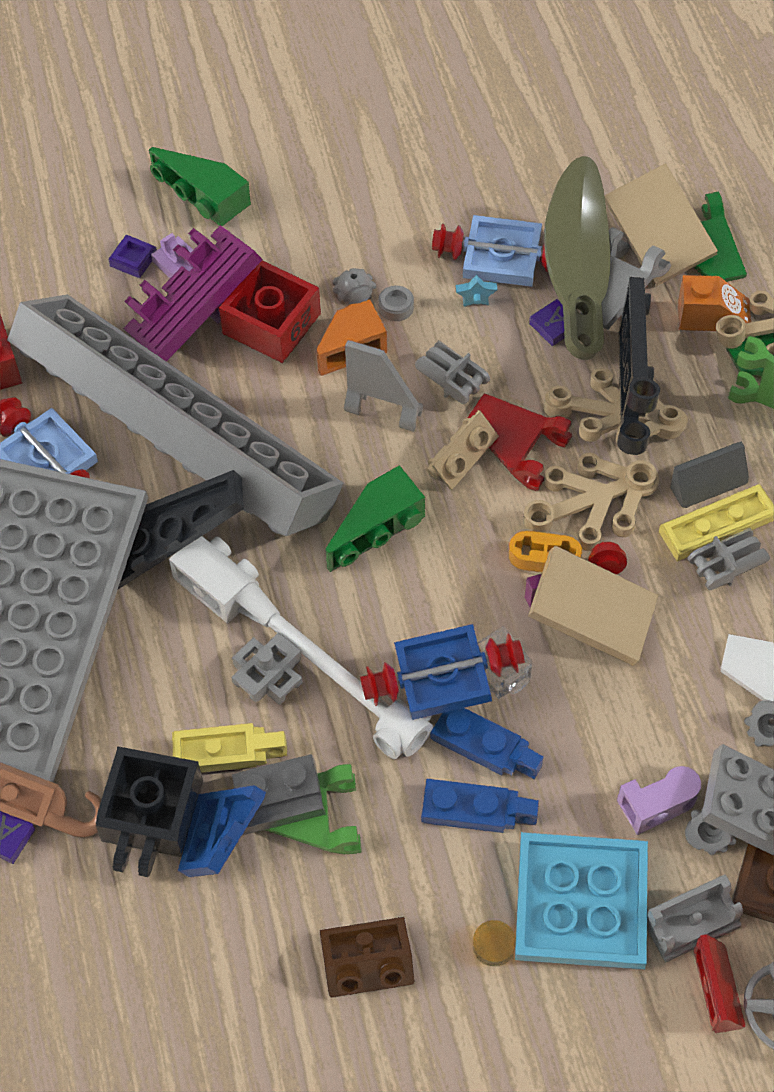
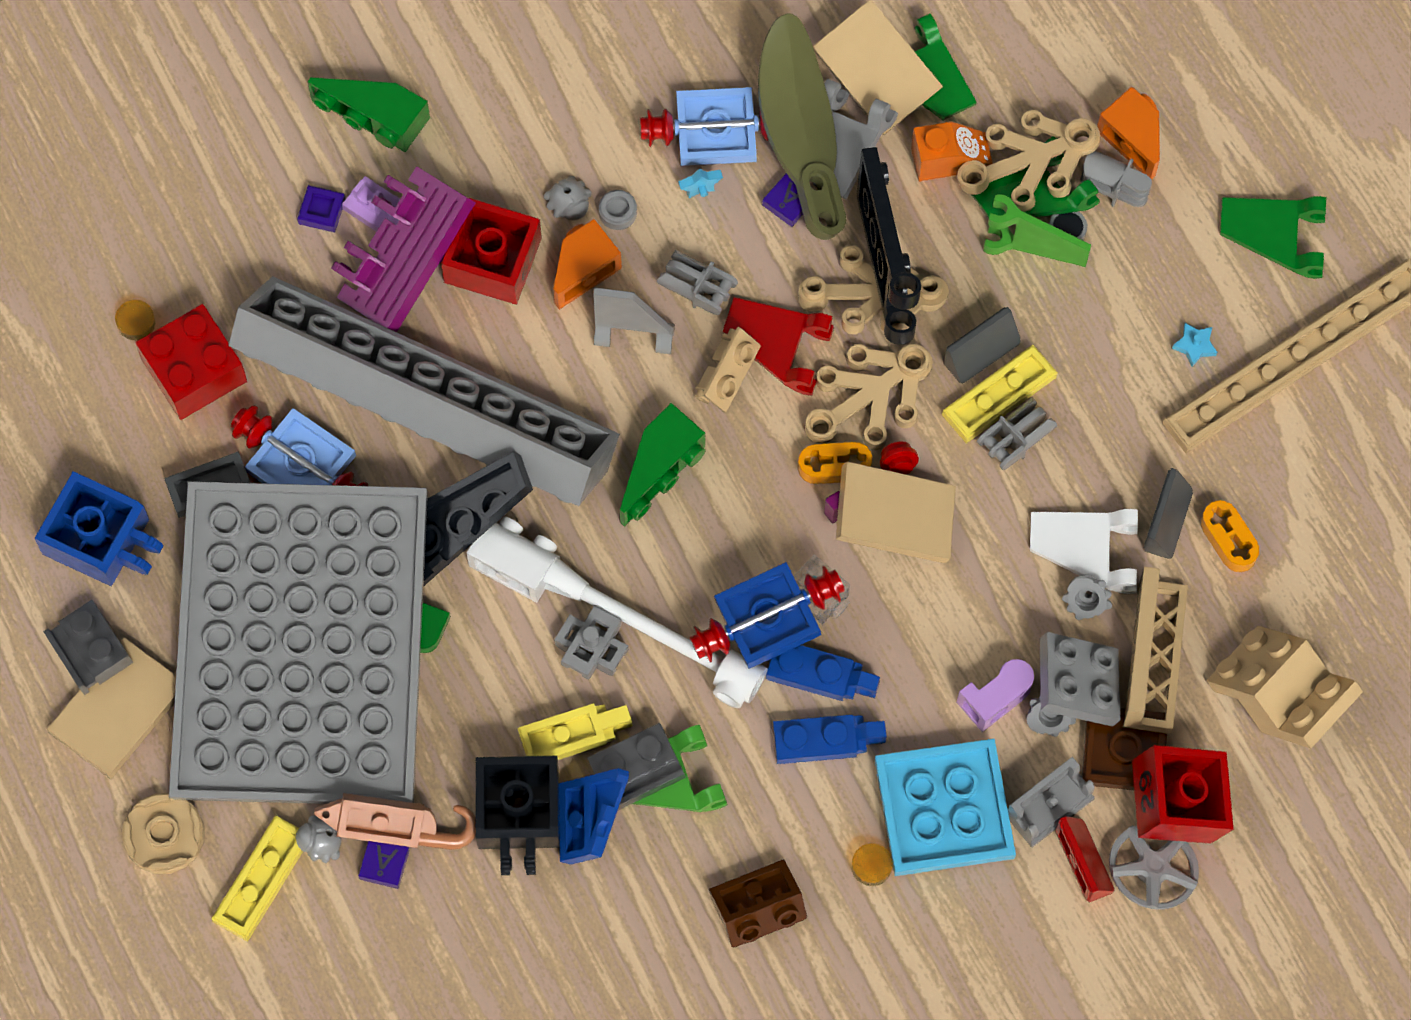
camera: 15 degrees left, 10 degrees up
none -> green tile [421,603,451,653]

